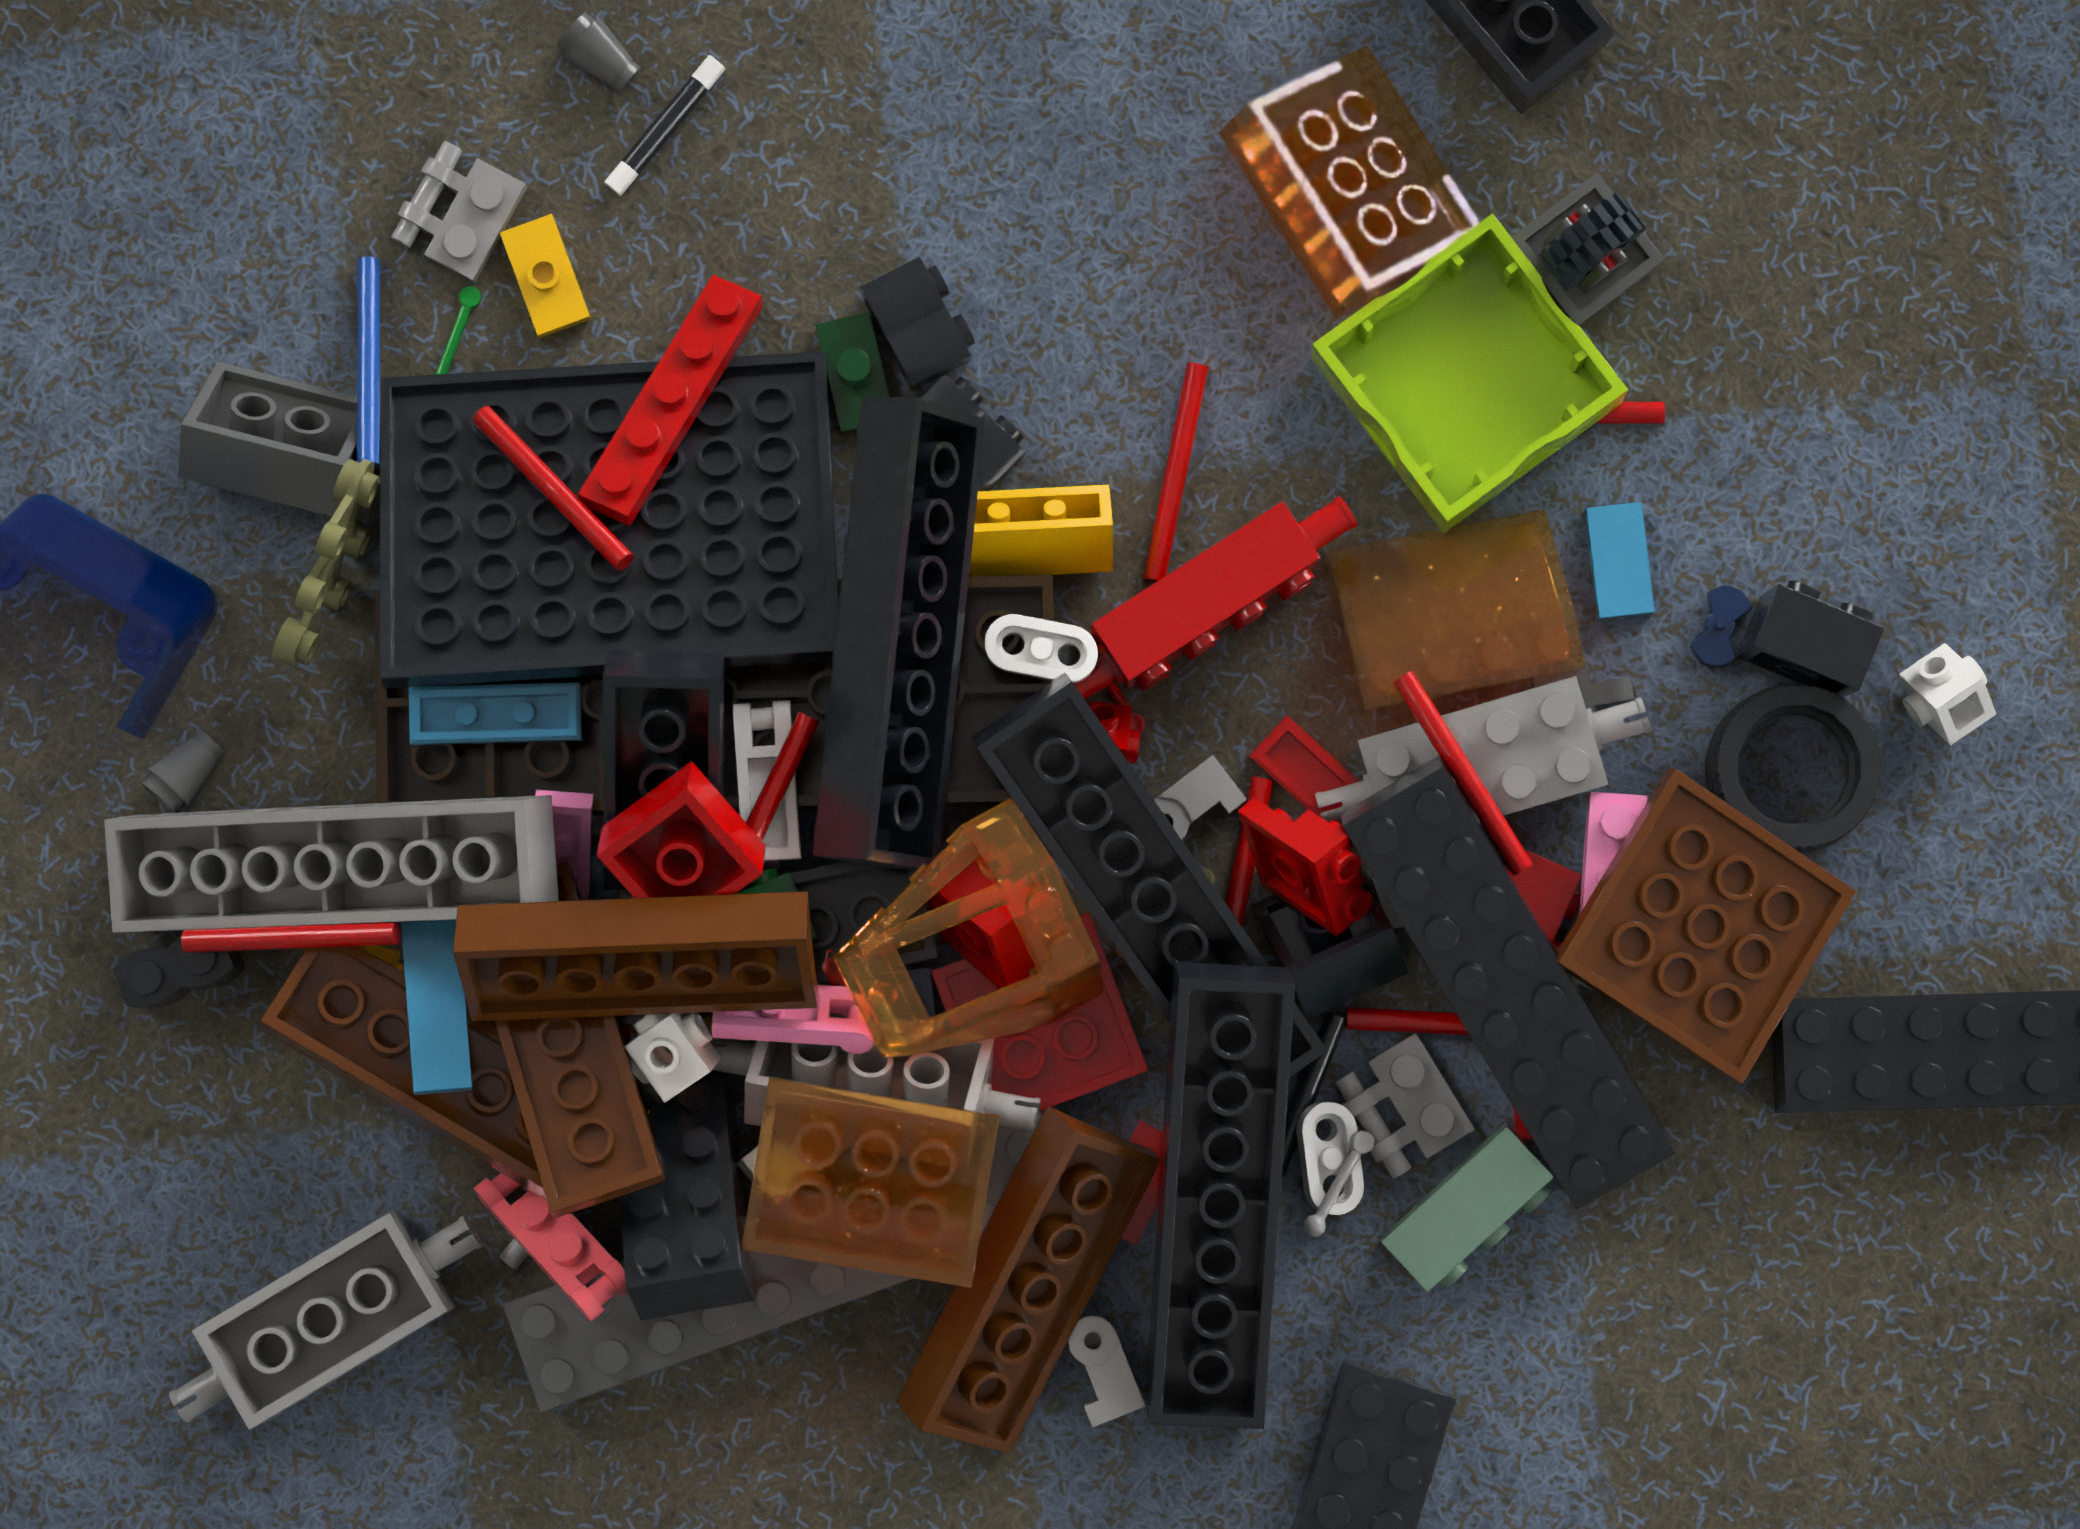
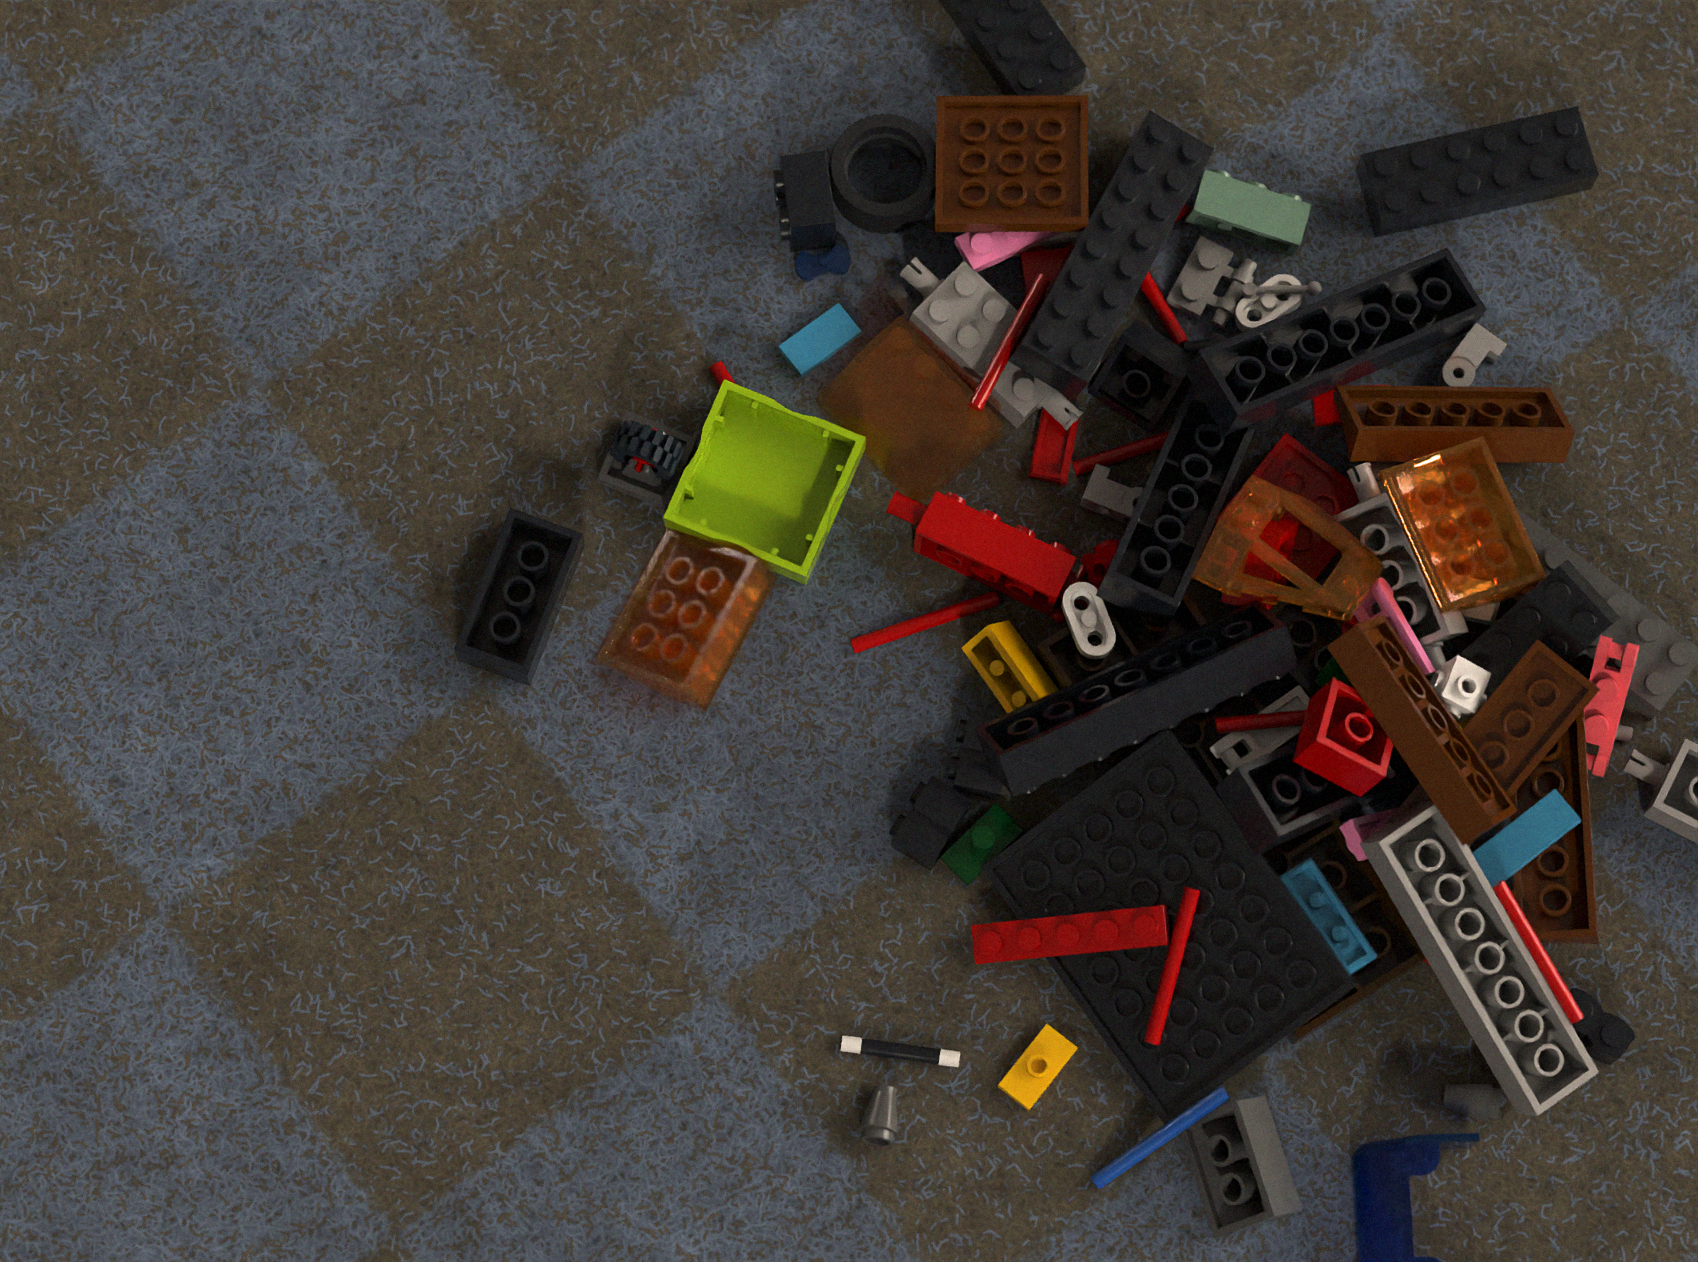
camera: 125 degrees left, 10 degrees down
olive plant [272,459,380,667] -> none
light grey plate [391,141,528,283] -> none
green hinge [433,286,482,375] -> none
red plate [1238,797,1372,937] -> none
white brick [1899,643,1996,746] -> none

